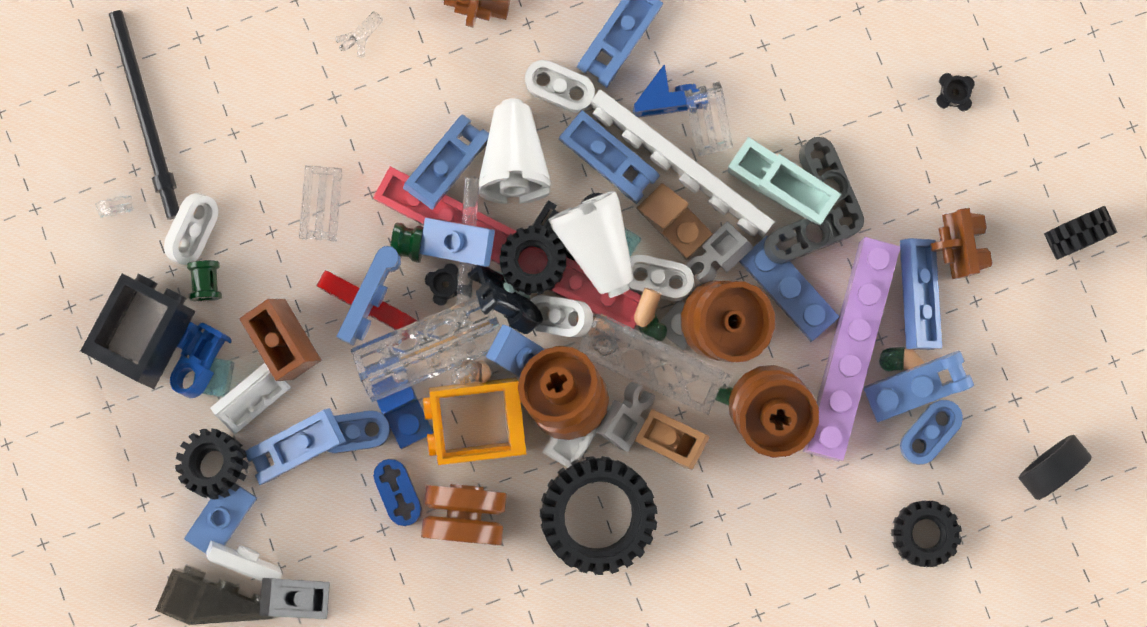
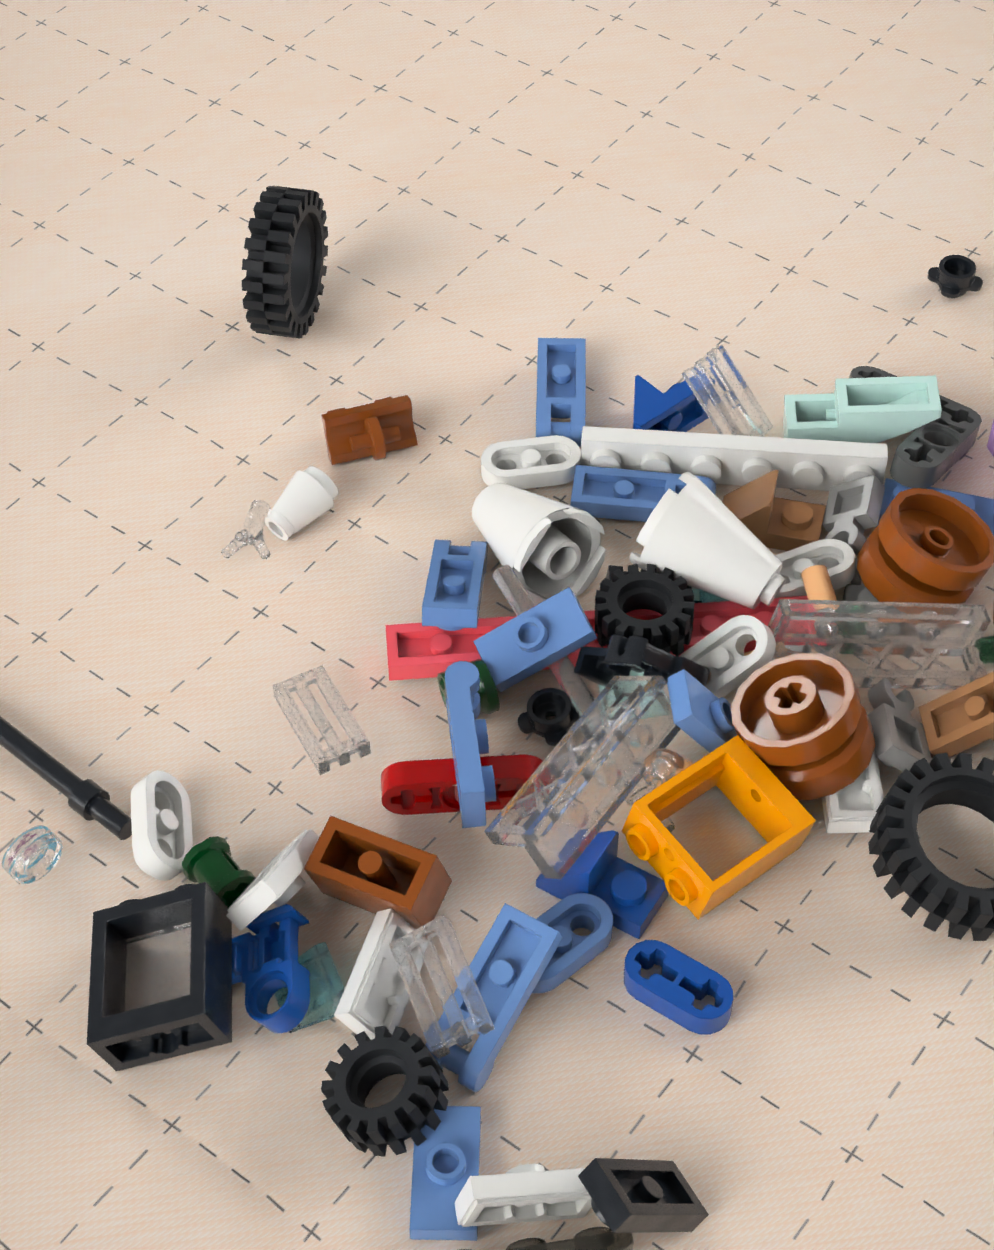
camera: 30 degrees left, 35 degrees down
dark orange wheel [421,484,507,545] -> none
none -> white plate [226,829,319,931]
none -> white cone [264,466,338,541]
none -> clear tile [389,915,495,1059]

